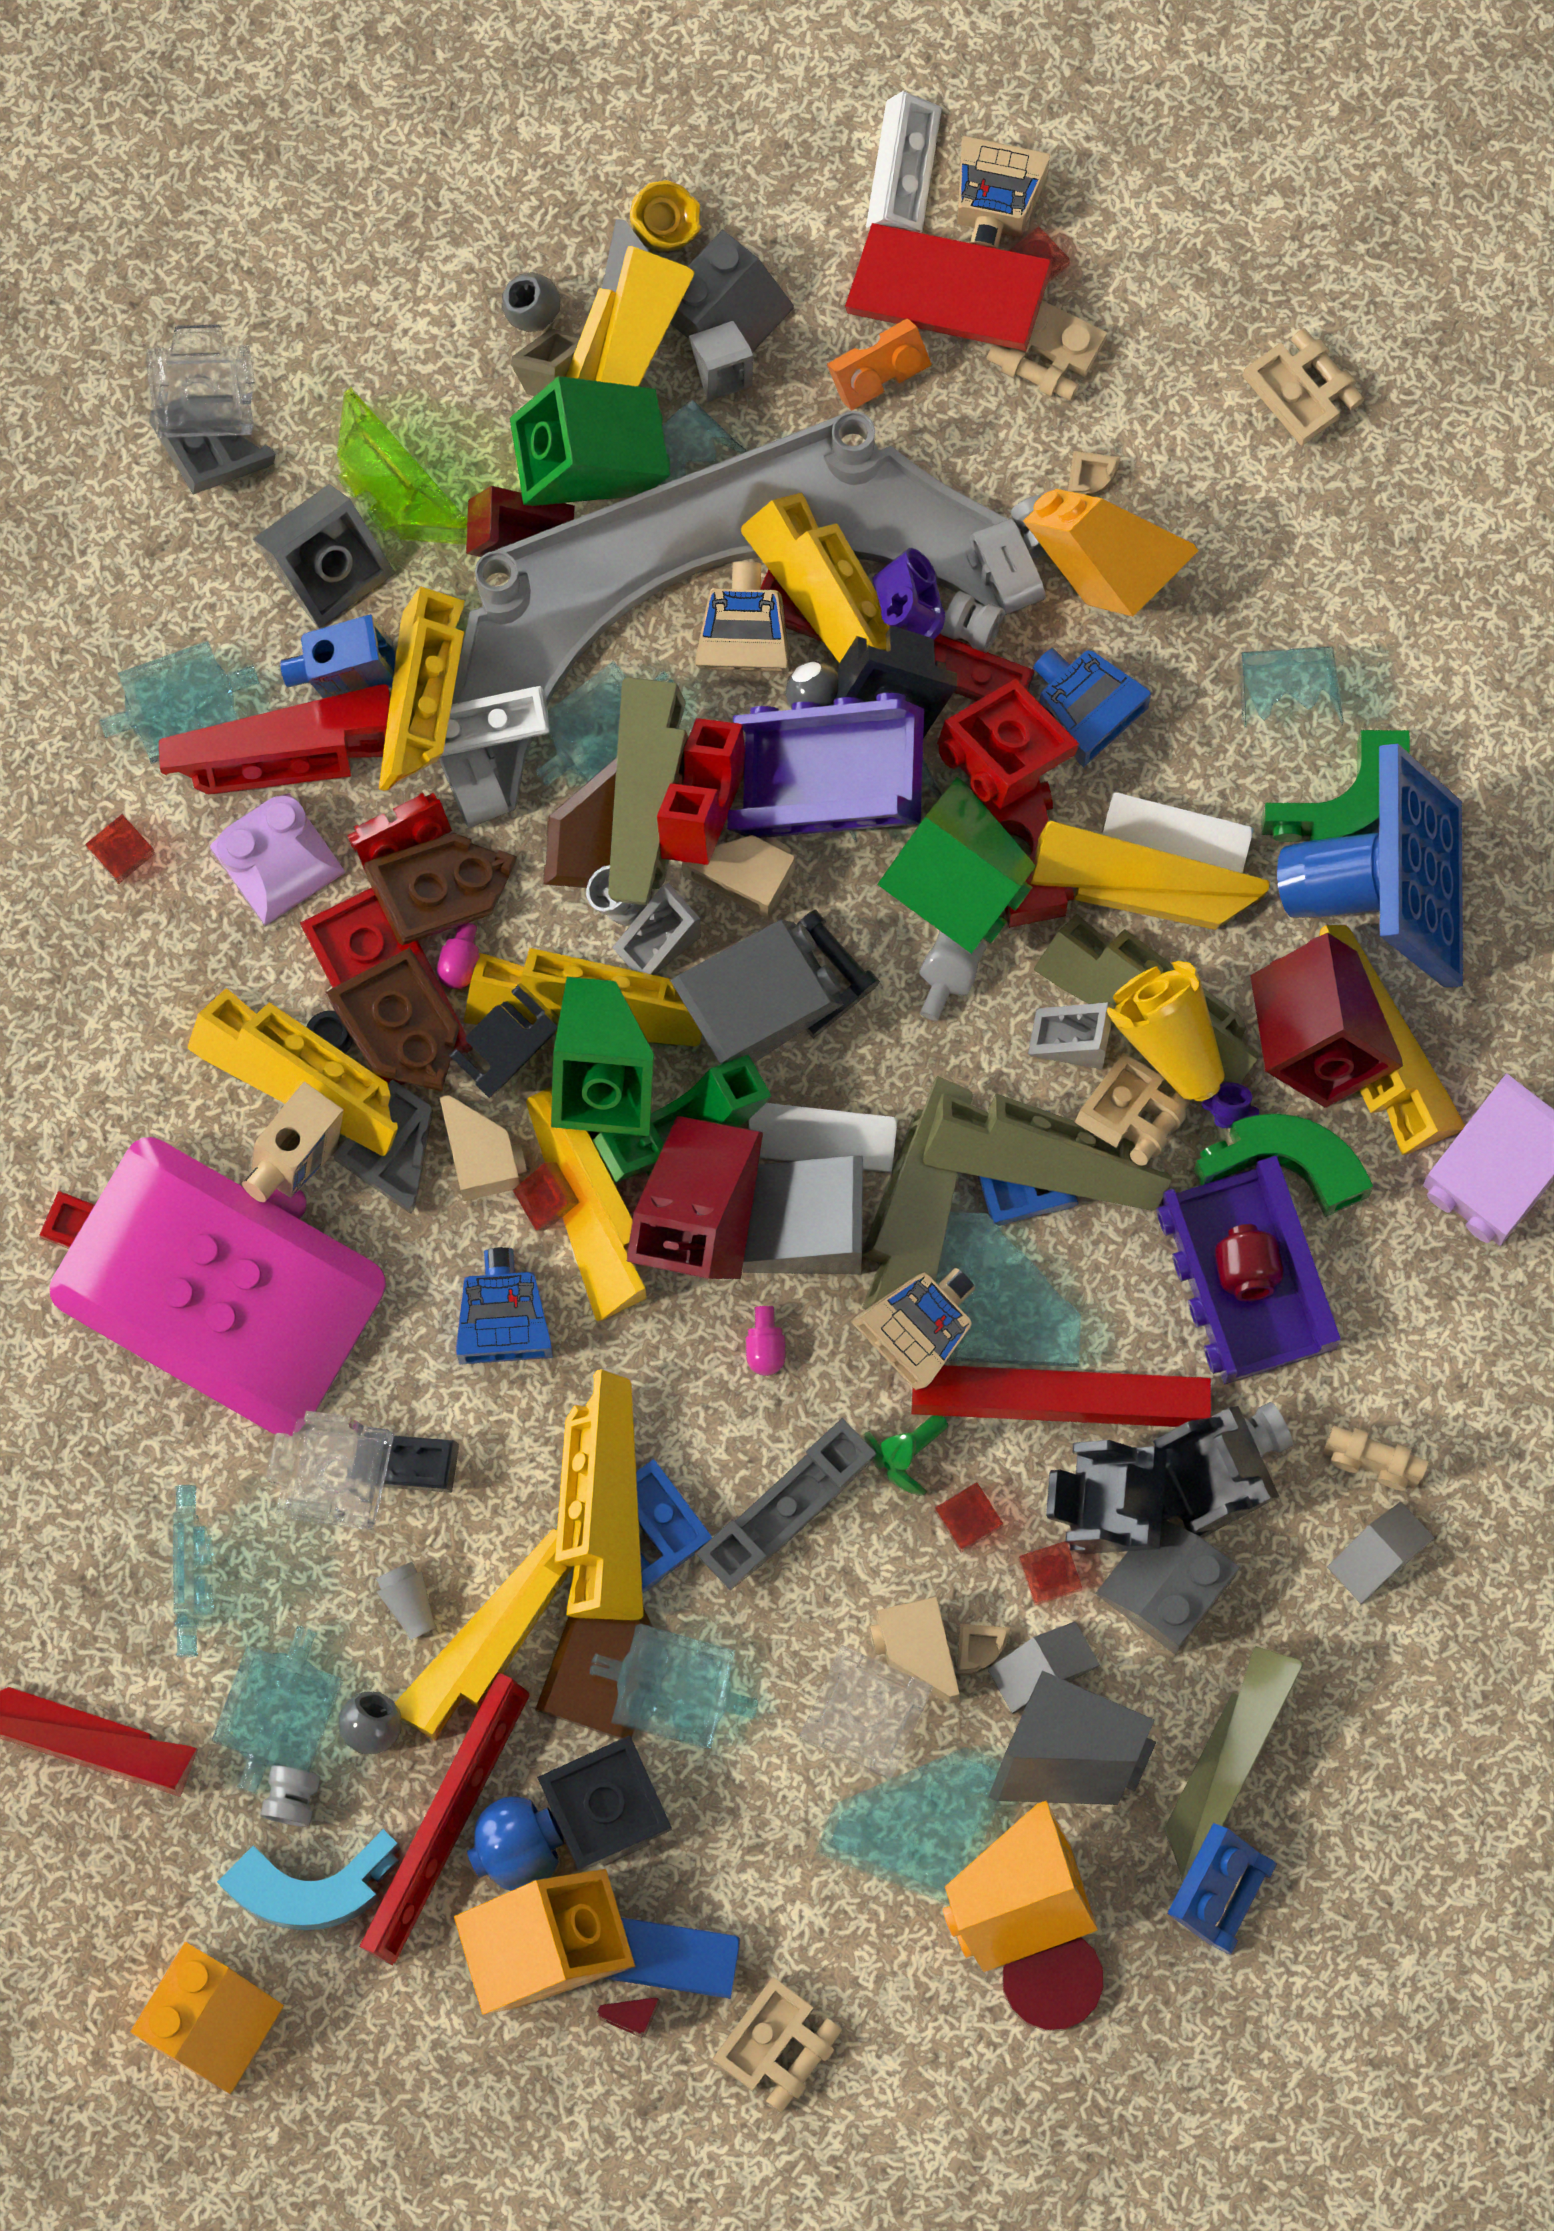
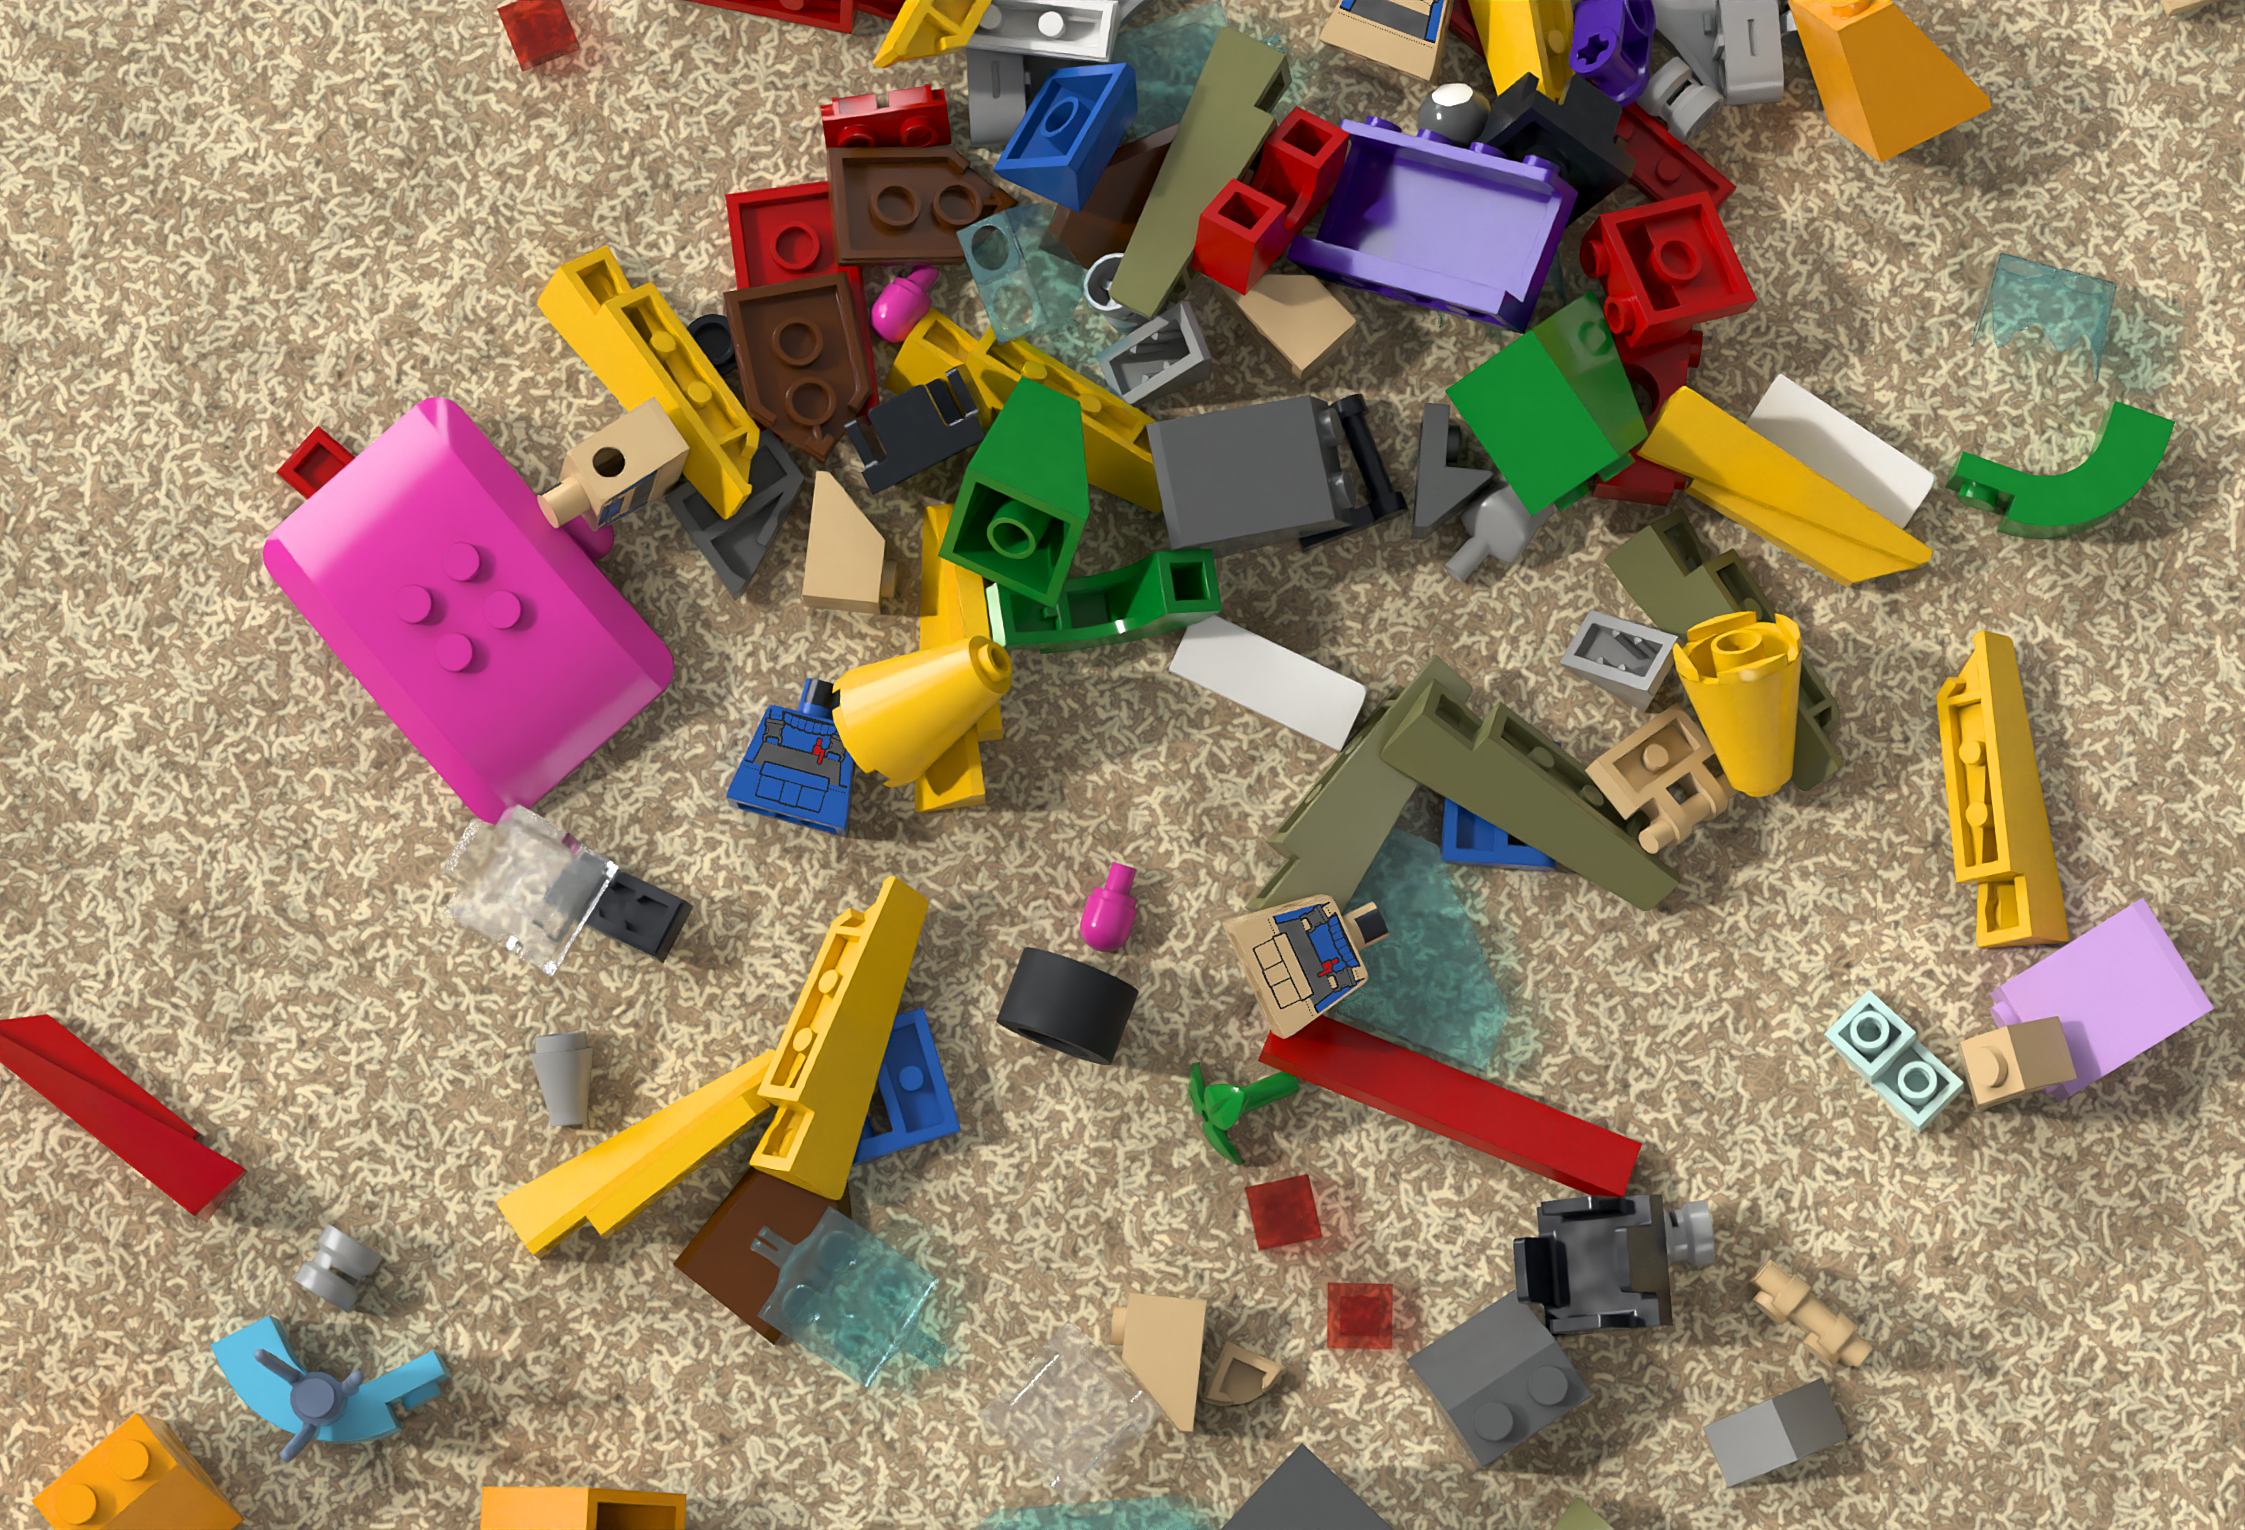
camera: 15 degrees right, 5 degrees up
clear light blue plate [173,1485,214,1658] -> none
lavender slope [210,793,345,926] -> none
clear light blue plate [212,1626,343,1795] -> none
dark grey piece [339,1692,402,1754] -> none
red tile [359,1673,530,1966] -> none
blue plant [467,1796,565,1891] -> none
clear red plate [512,1162,579,1231] -> none
black panel [537,1735,672,1872] -> none
dark red slope [626,1116,763,1279] -> none
dark grey slope [696,1418,877,1591] -> none
slope [743,1156,863,1275] -> none
light grey slope [988,1621,1100,1714] -> none
blue torso [1033,648,1151,768] -> none
black panel [1046,1440,1167,1554] -> none
dark purple panel [1156,1156,1341,1385] -> none
green arch [1194,1114,1374,1217] -> none
dark purple plate [1202,1082,1259,1128] -> none
dark red head [1215,1224,1284,1301] -> none
dark red slope [1250,932,1403,1108] -> none
blue piece [1277,744,1463,988] -> none
none -> sand blue plant [254,1349,364,1462]
none -> yellow cone [832,635,1013,788]
none -> clear light blue piece [956,202,1086,345]
none -> blue slope [993,63,1138,213]
none -> black piece [996,947,1139,1065]
none -> dark grey slope [1411,403,1496,540]
none -> light aqua slope [1824,990,1964,1134]
none -> tan slope [1958,1016,2077,1110]

